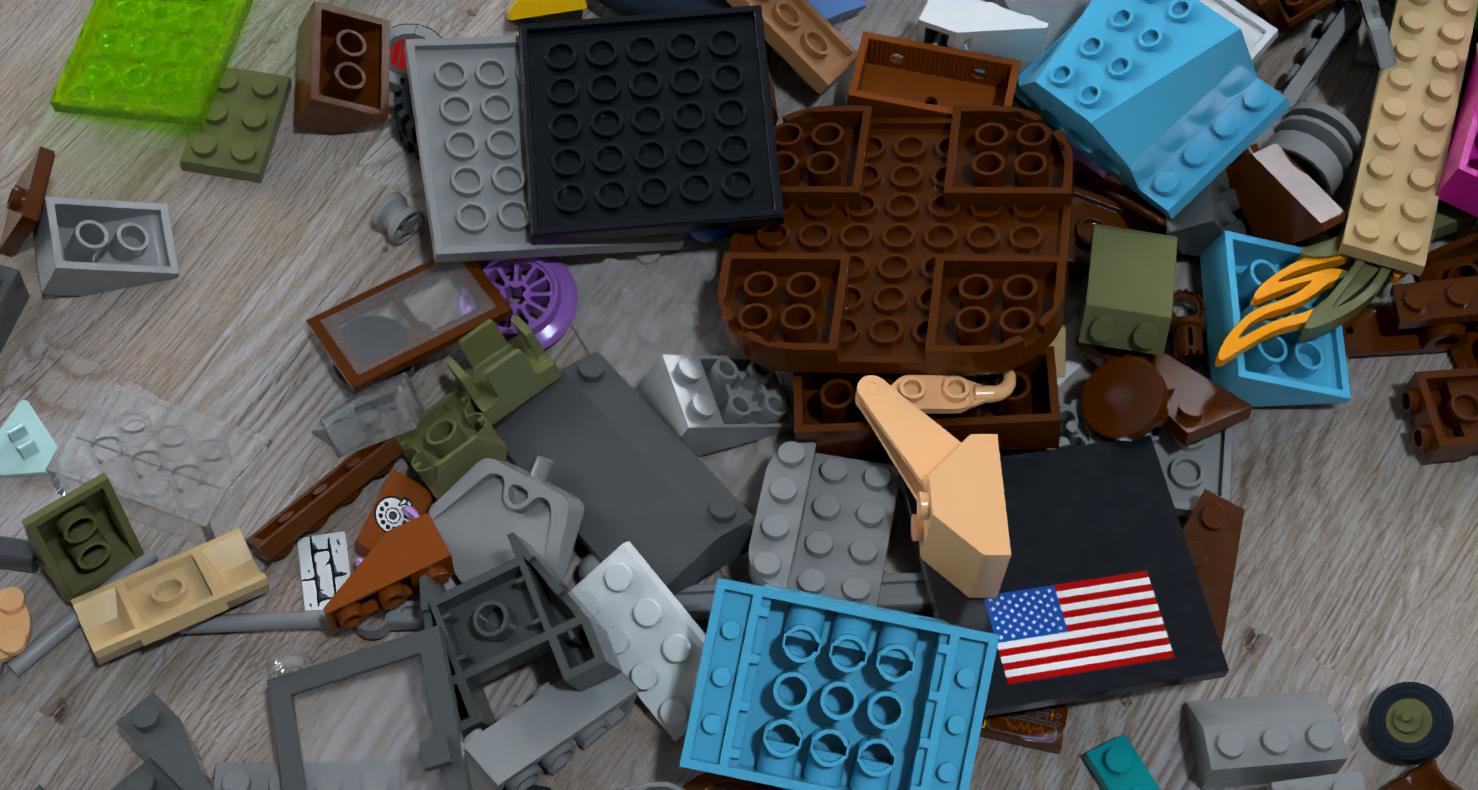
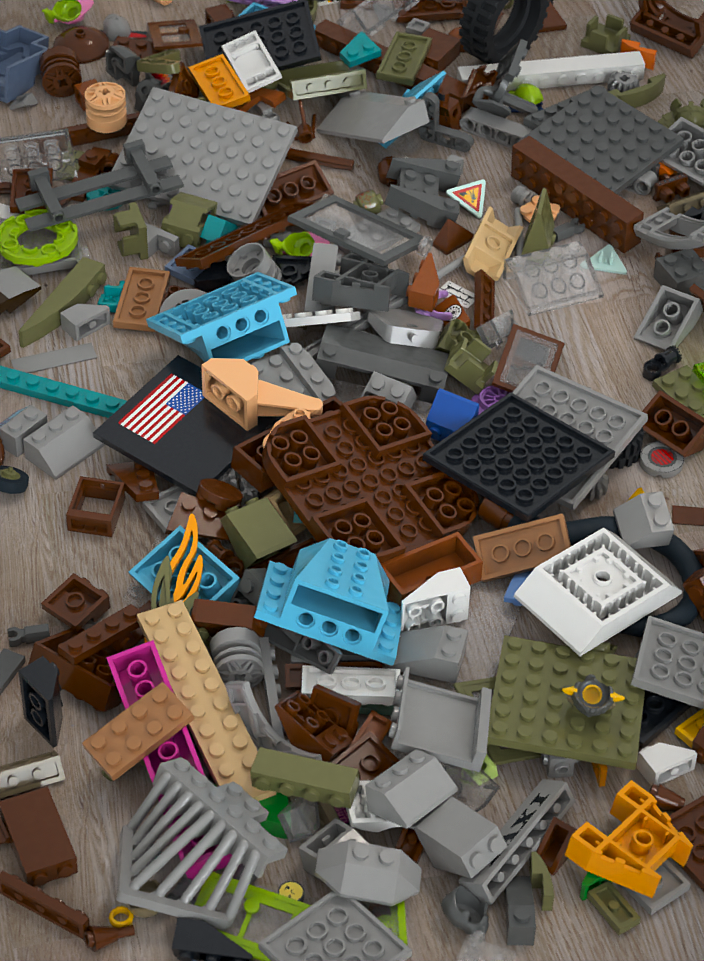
camera: 140 degrees right, 15 degrees down
none -> reddish brown window [66,476,126,537]
none -> blue slope [426,388,479,442]
none -> reddish brown slope [433,219,474,255]
none -> piece [446,179,486,219]
none -> black connector [642,345,682,381]

